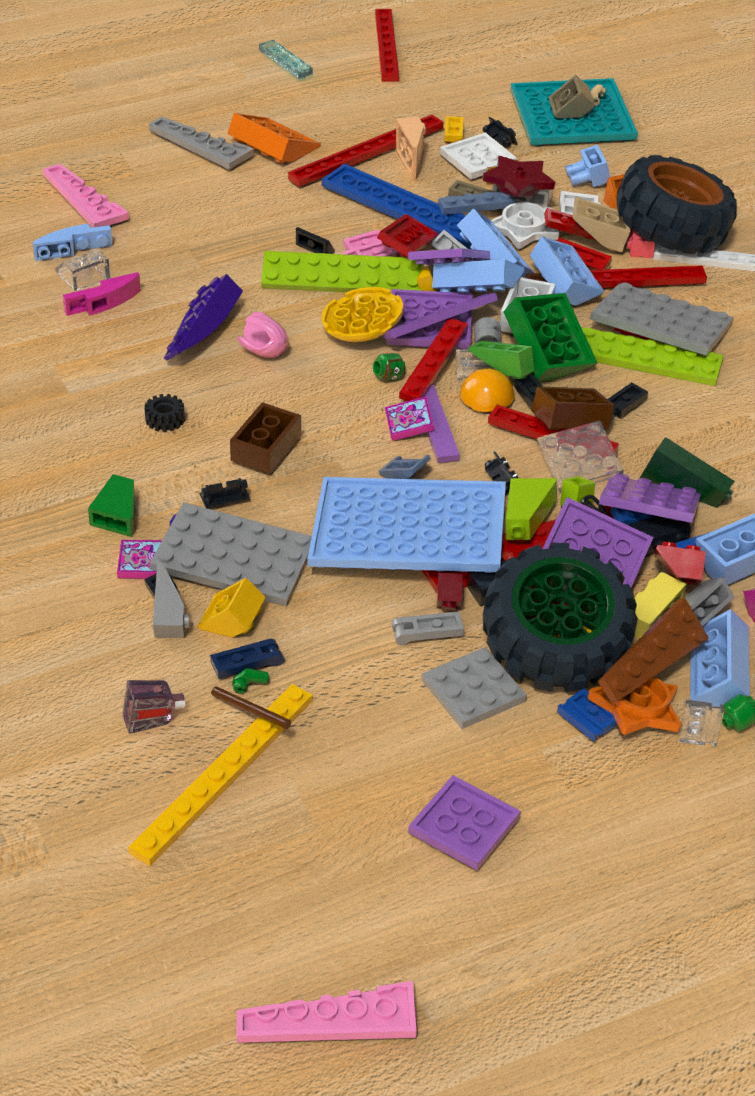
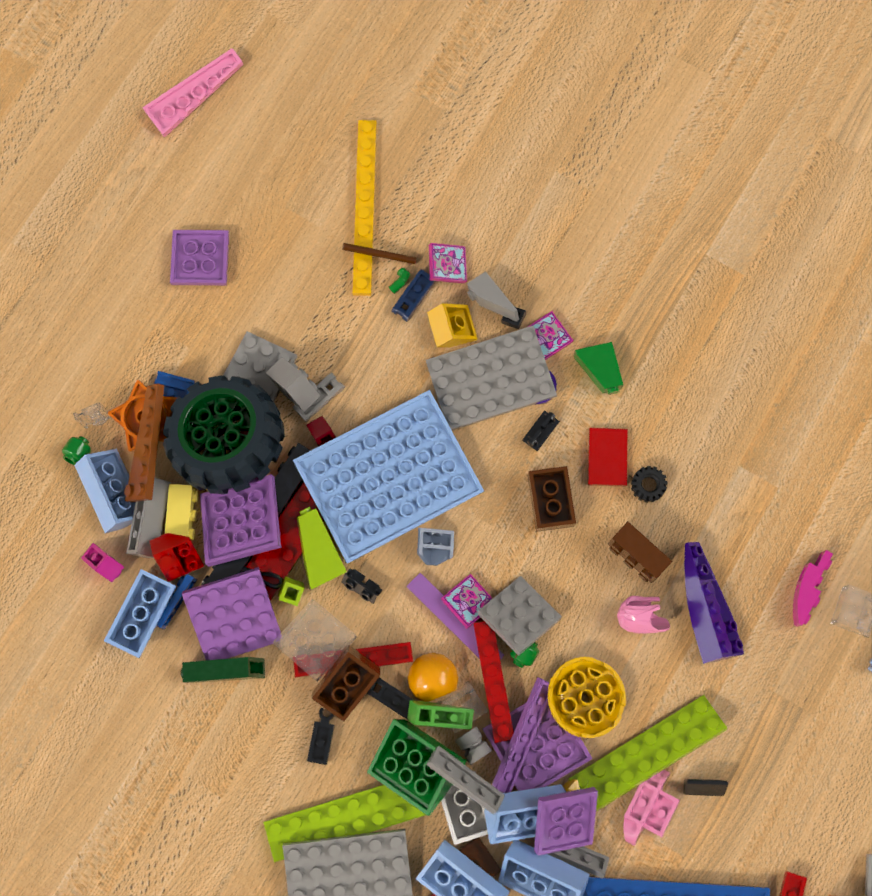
camera: 150 degrees right, 35 degrees up
torso [122,680,185,734] -> none
red plate [377,214,438,258] -> none
none -> light grey brick [266,357,320,411]
none -> light grey plate [426,746,505,814]
none -> tile [429,243,467,284]
none -> light grey plate [478,576,562,656]
none -> red tile [588,428,628,487]
none -> reddish brown brick [608,521,673,583]

